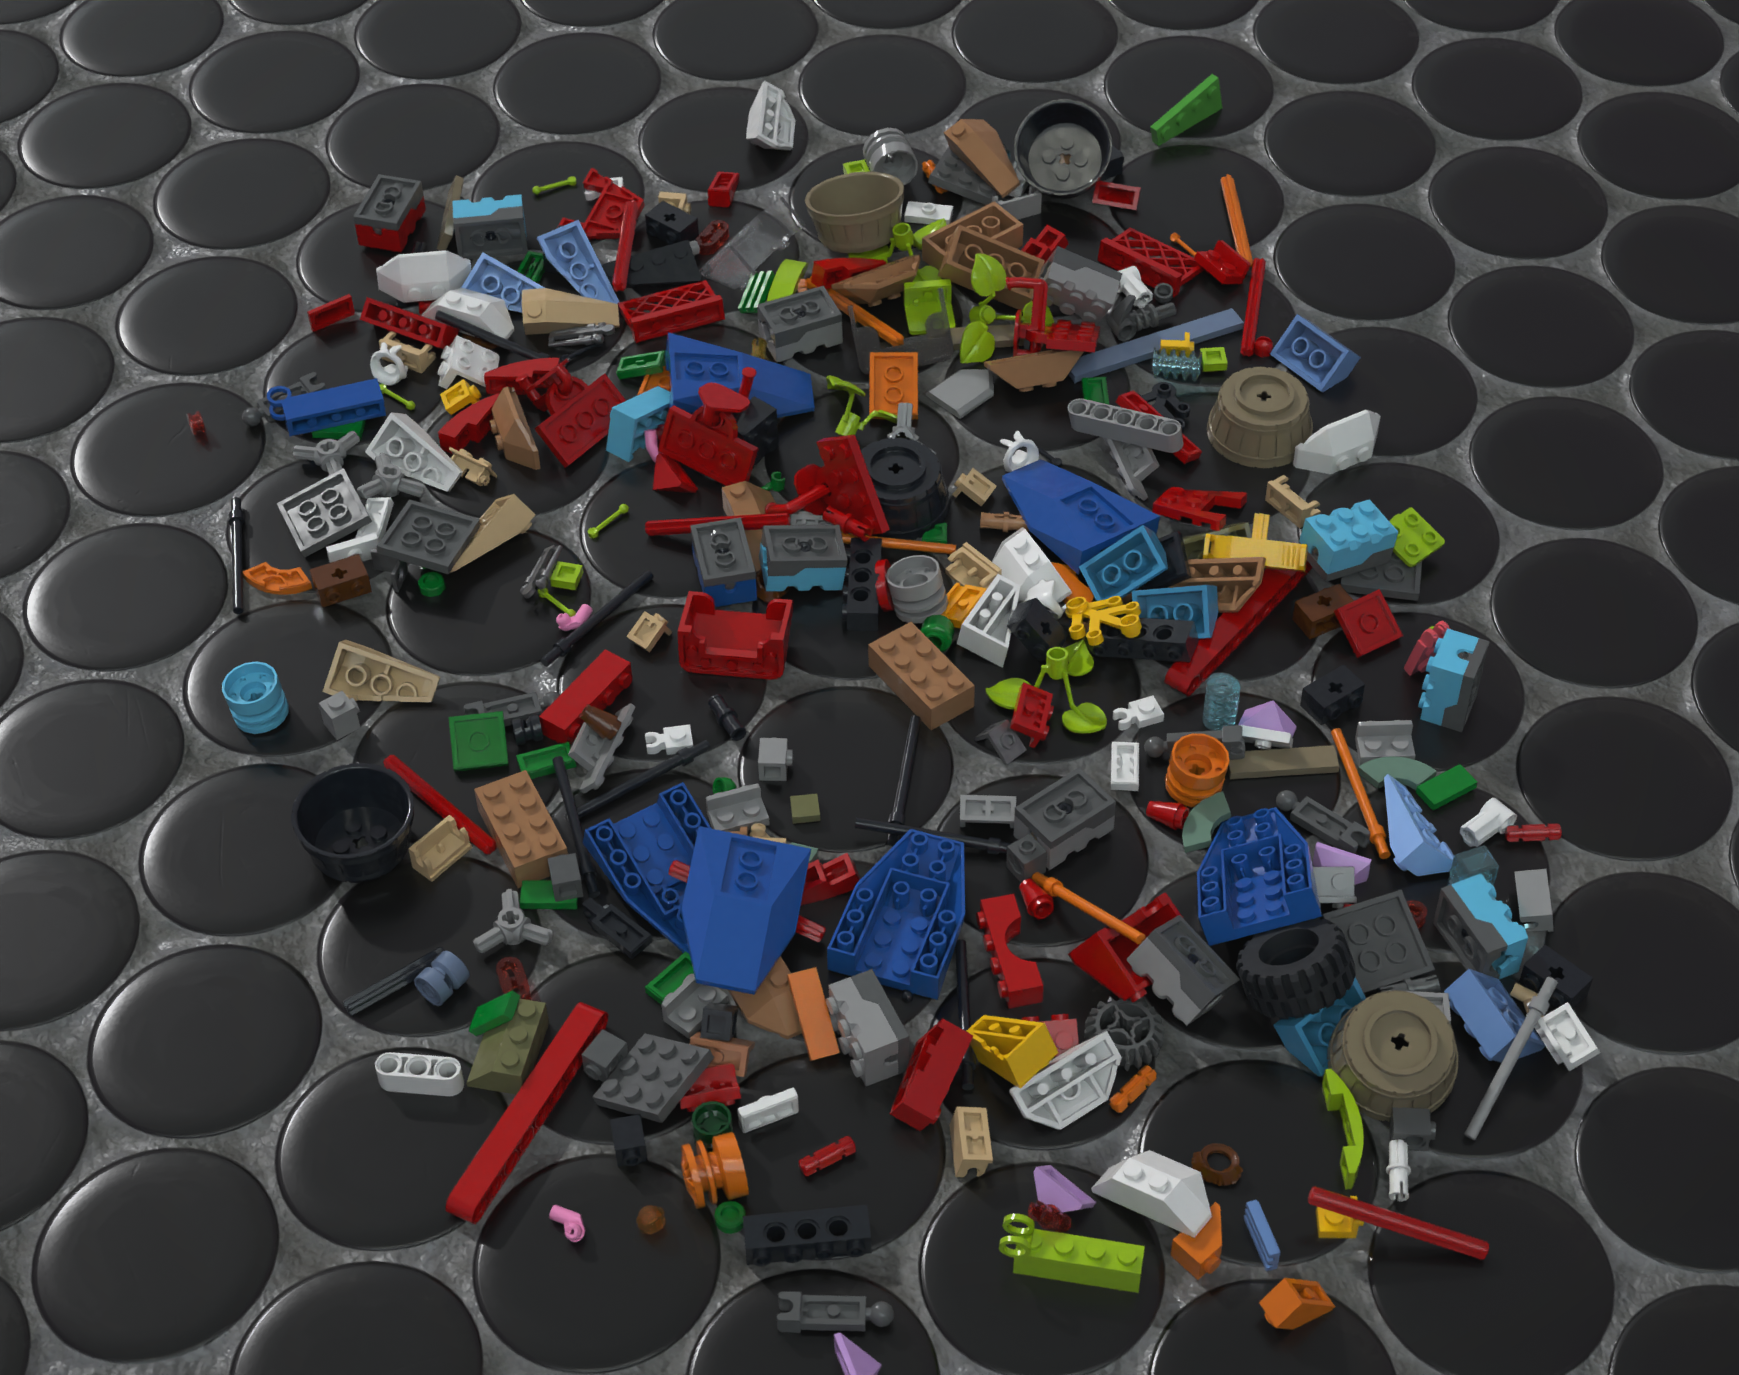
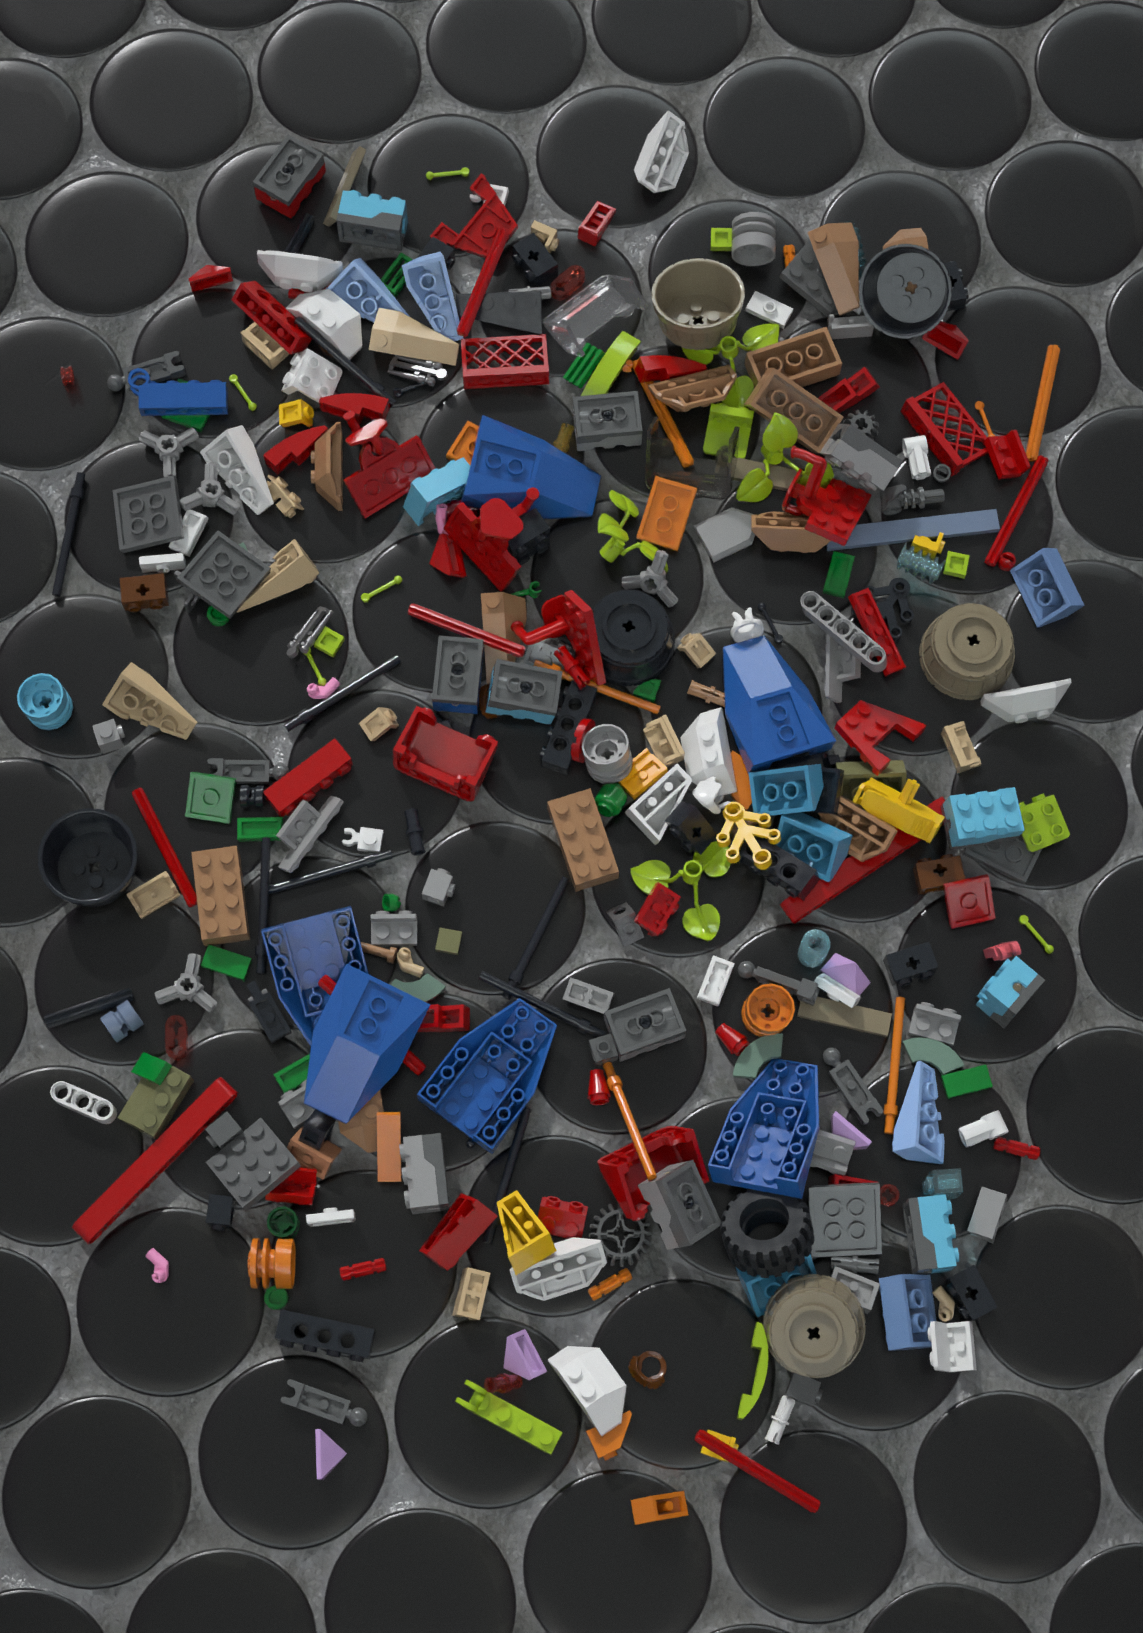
camera: 15 degrees right, 25 degrees up
orange tile [242,562,312,595] -> none
white piece [370,342,408,386] -> none
dark grey brick [547,853,583,902] -> none
reddish brown cone [579,704,622,740] -> none
green tile [616,350,666,380] -> none
clear orange plate [636,1205,666,1234] -> none
red arch [976,894,1043,1009] -> none
white plate [1113,696,1164,730] -> none
bright green wing [1150,74,1222,146] -> none
medium blue tile [1244,1200,1280,1271] -> none
light grey bar [1464,977,1558,1140] -> none

